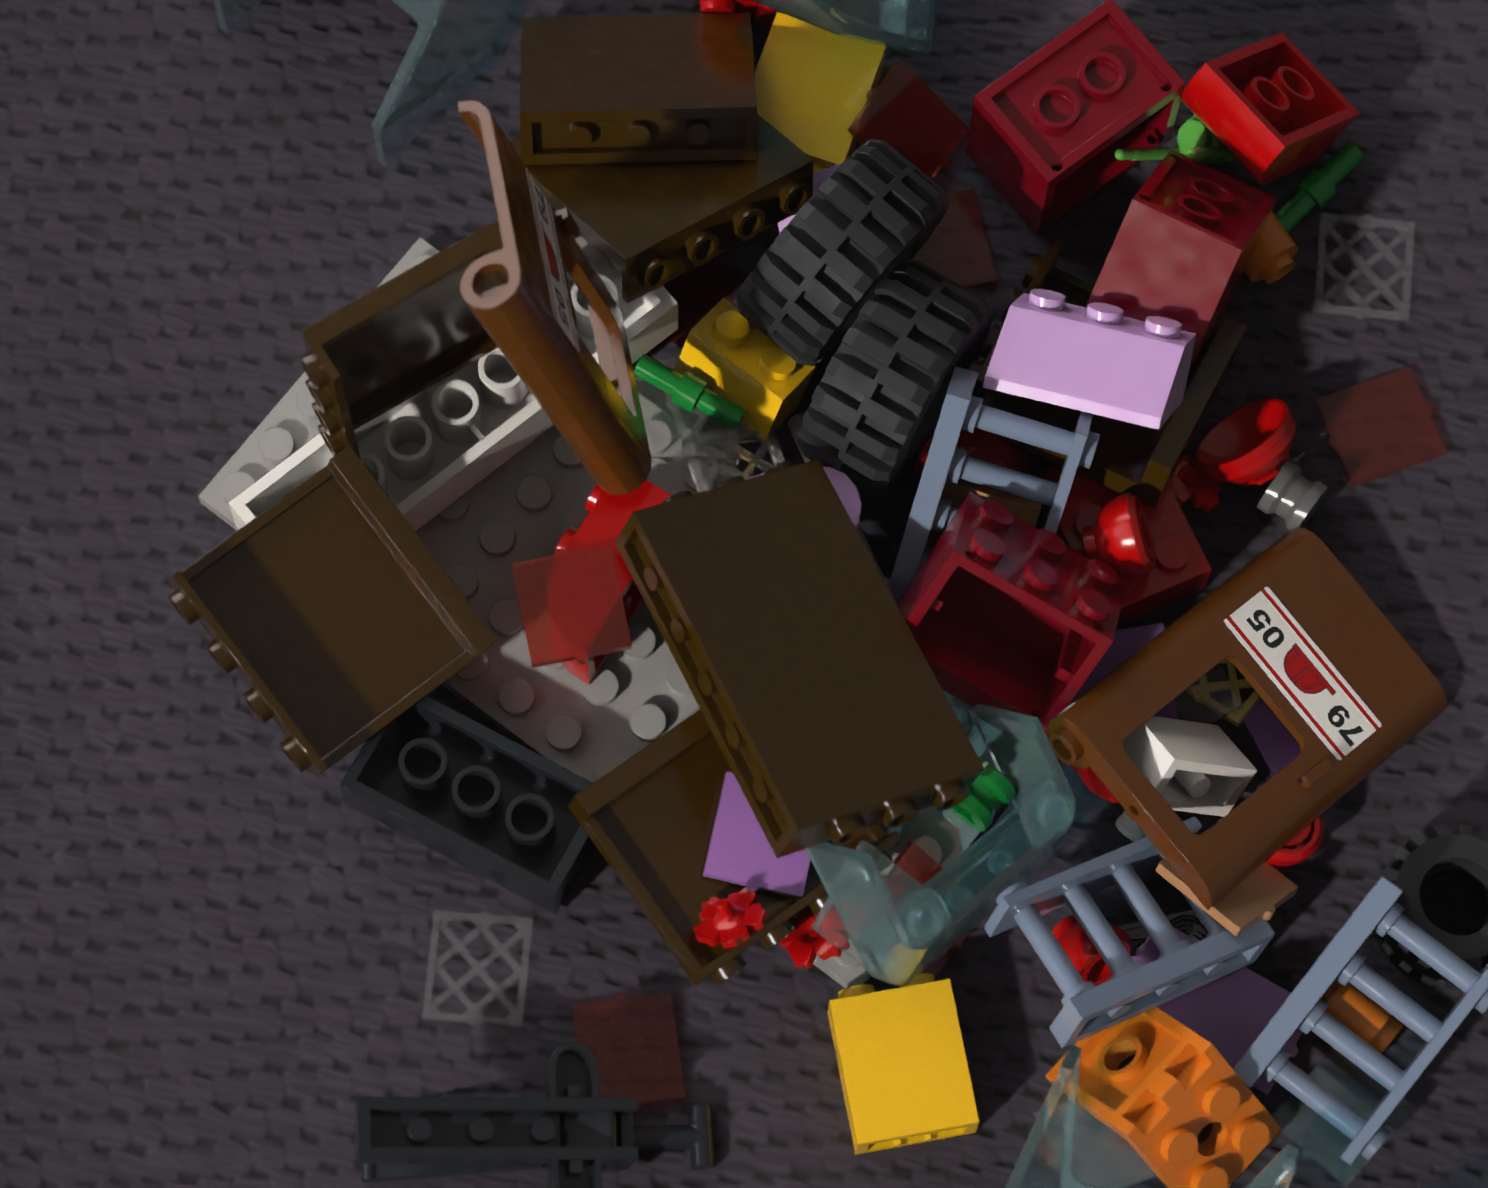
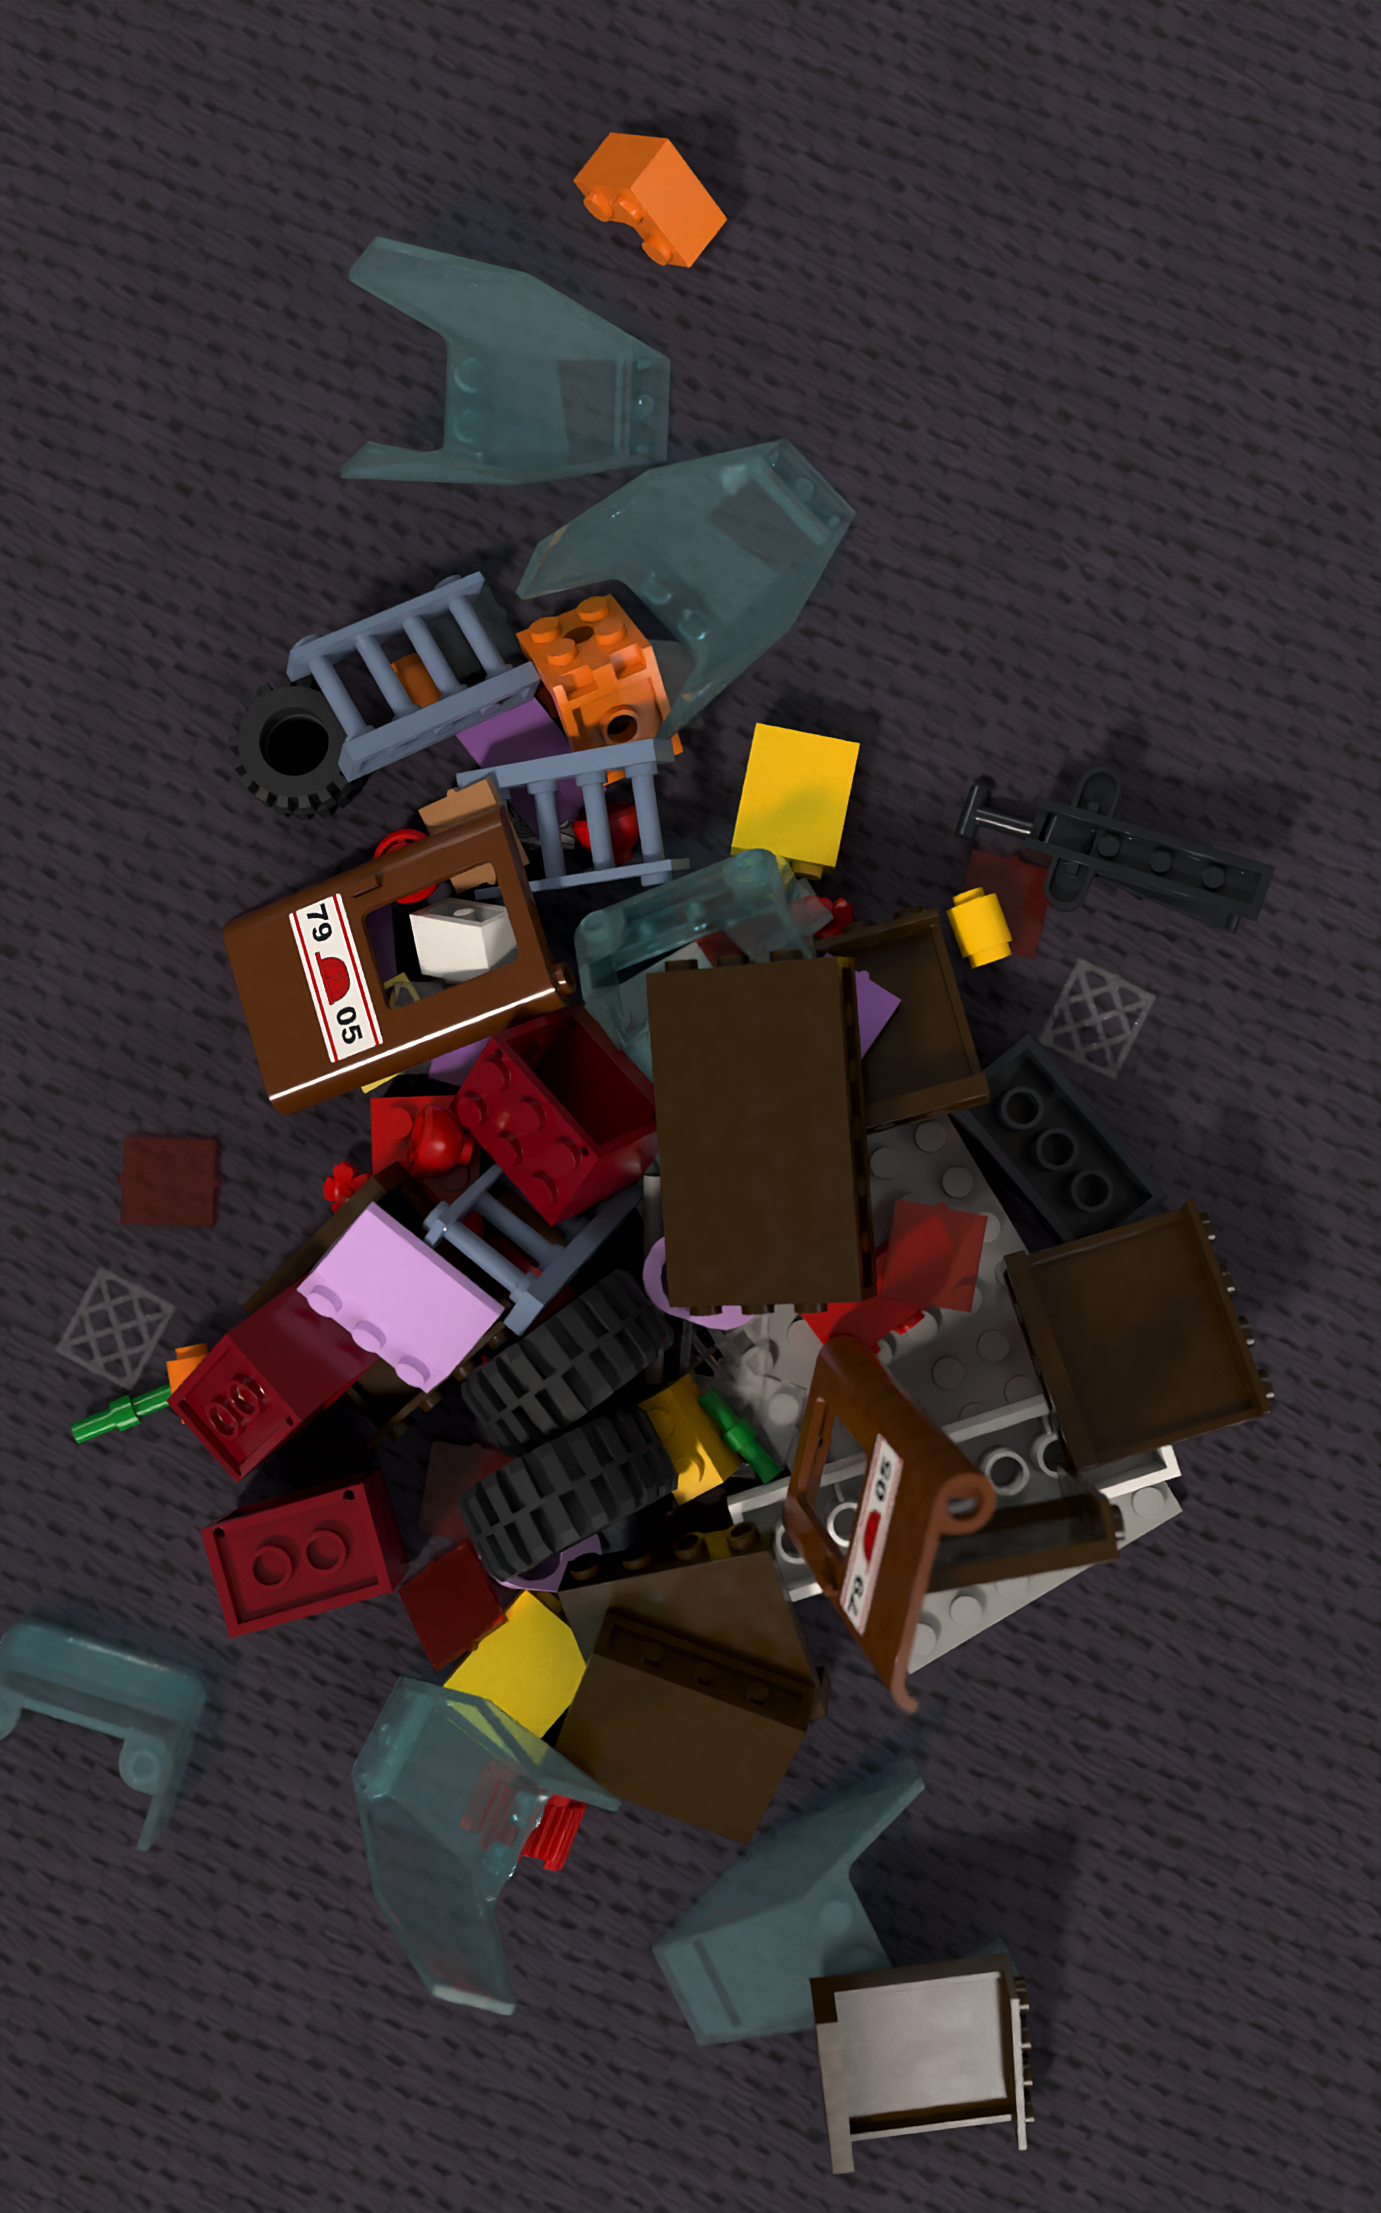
camera: 160 degrees left, 15 degrees up
red plant [693,888,768,949] -> none
green wheel [950,758,1016,832] -> none
bright green plant [1115,88,1235,165] -> none
red brick [1181,32,1360,185] -> none
red piece [1194,398,1297,487] -> none
dark grey wheel [1257,460,1329,530] -> none
none -> yellow brick [946,887,1012,969]

